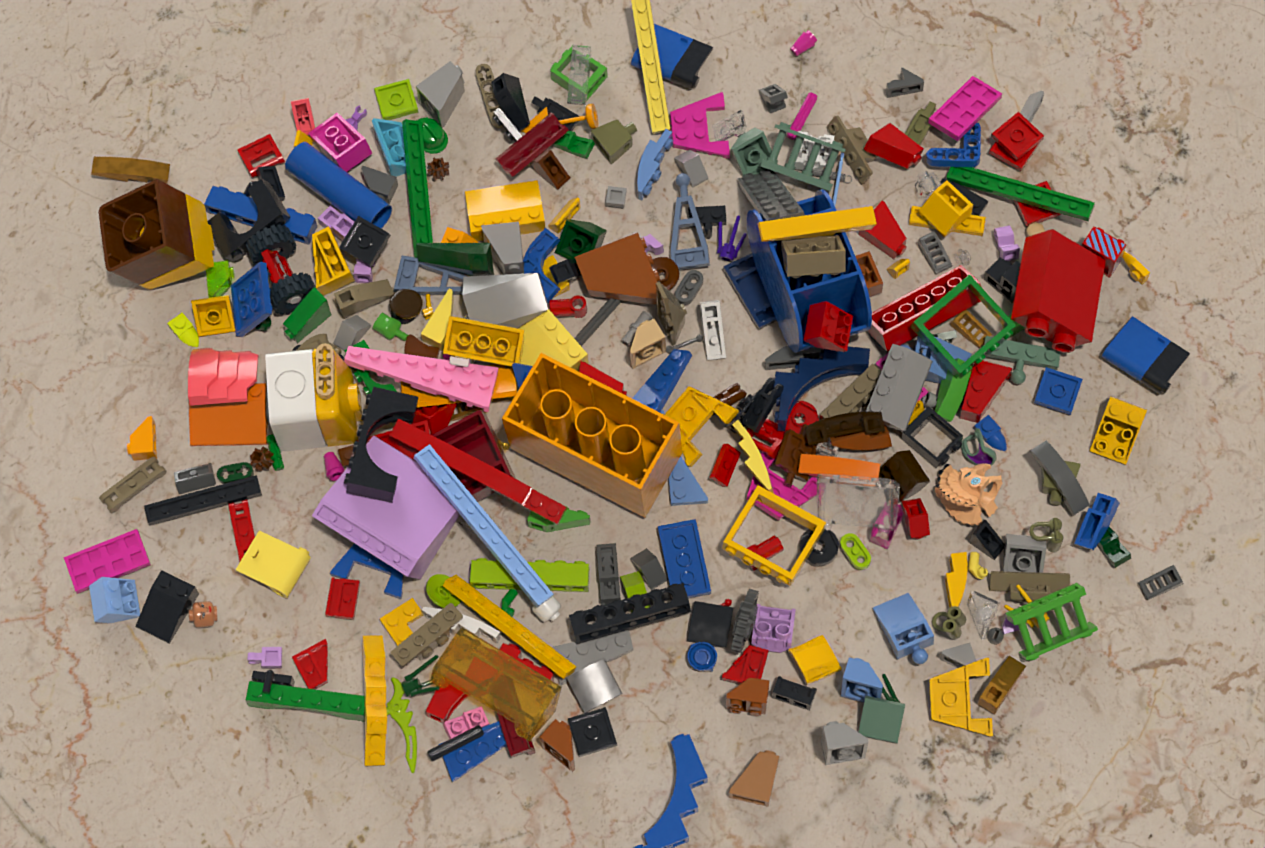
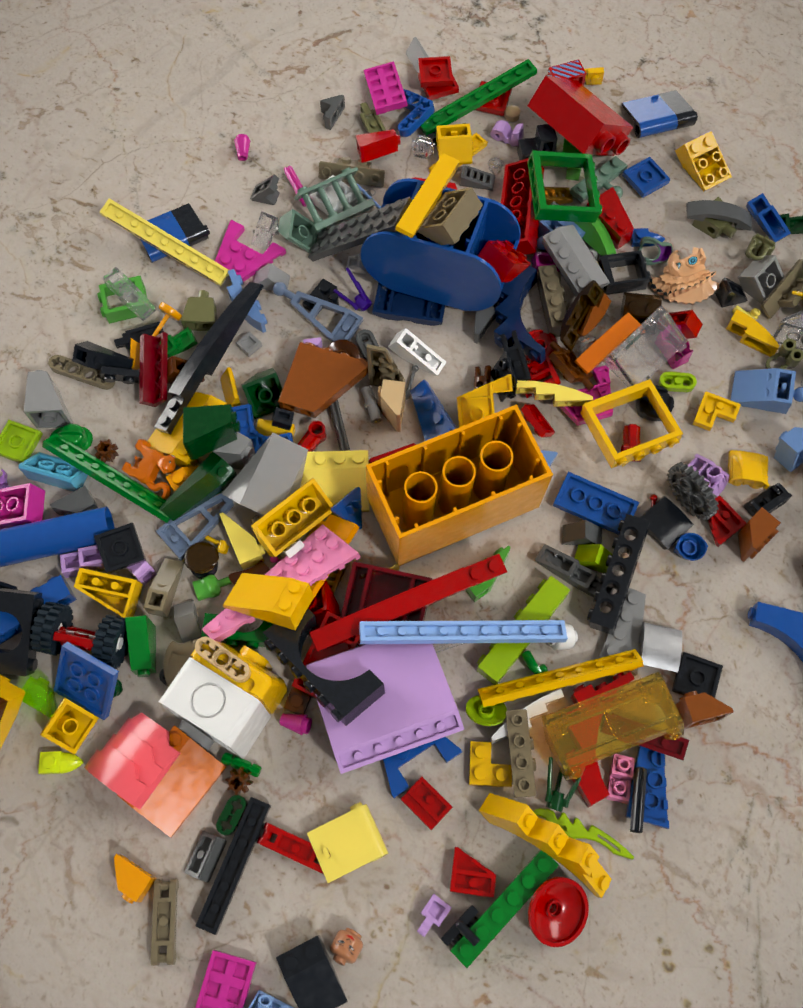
camera: 55 degrees left, 0 degrees up
none -> orange animal [122,439,176,500]
none -> black slope [154,282,264,435]
none -> dark green slope [183,404,240,460]
none -> yellow slope [223,573,314,631]
none -> red dish [528,877,589,947]
none -> yellow plate [692,391,741,431]

